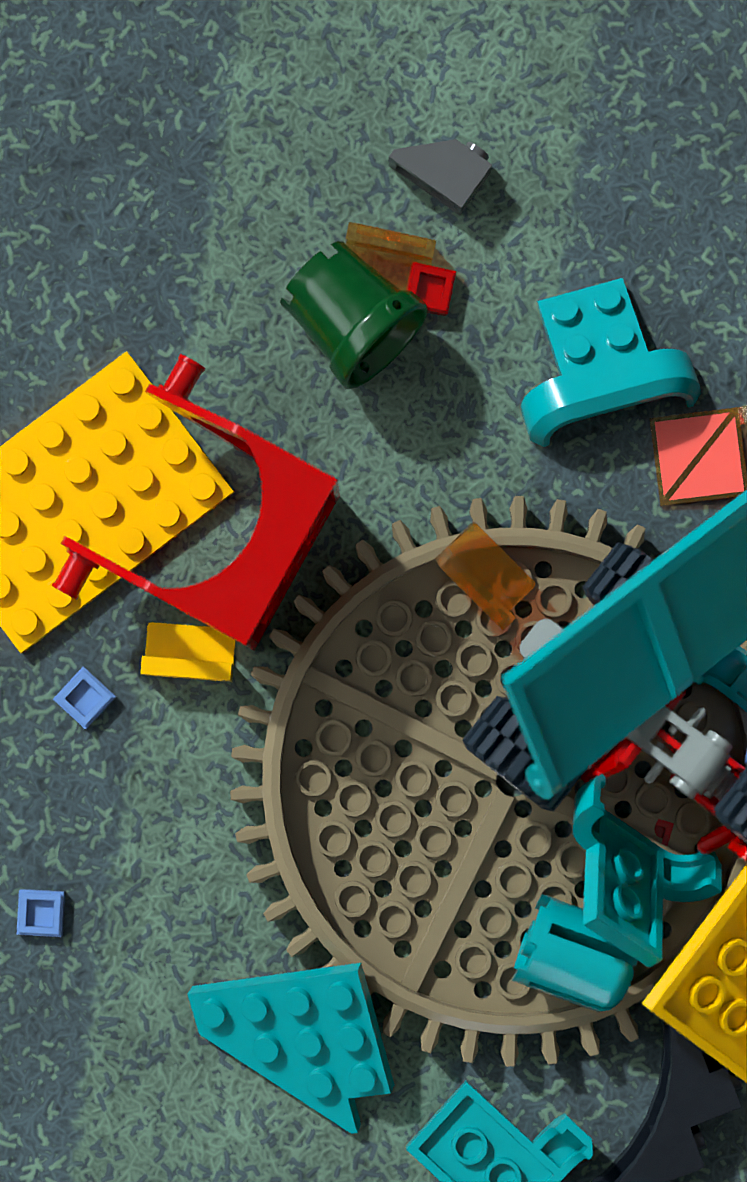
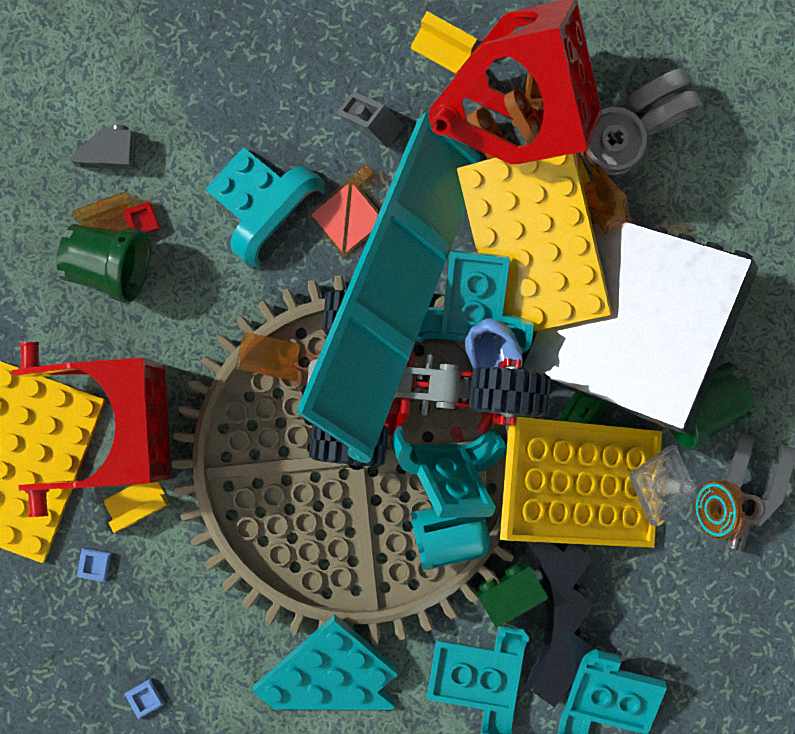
camera: 30 degrees left, 0 degrees up
none -> dark green slope [476,562,548,628]

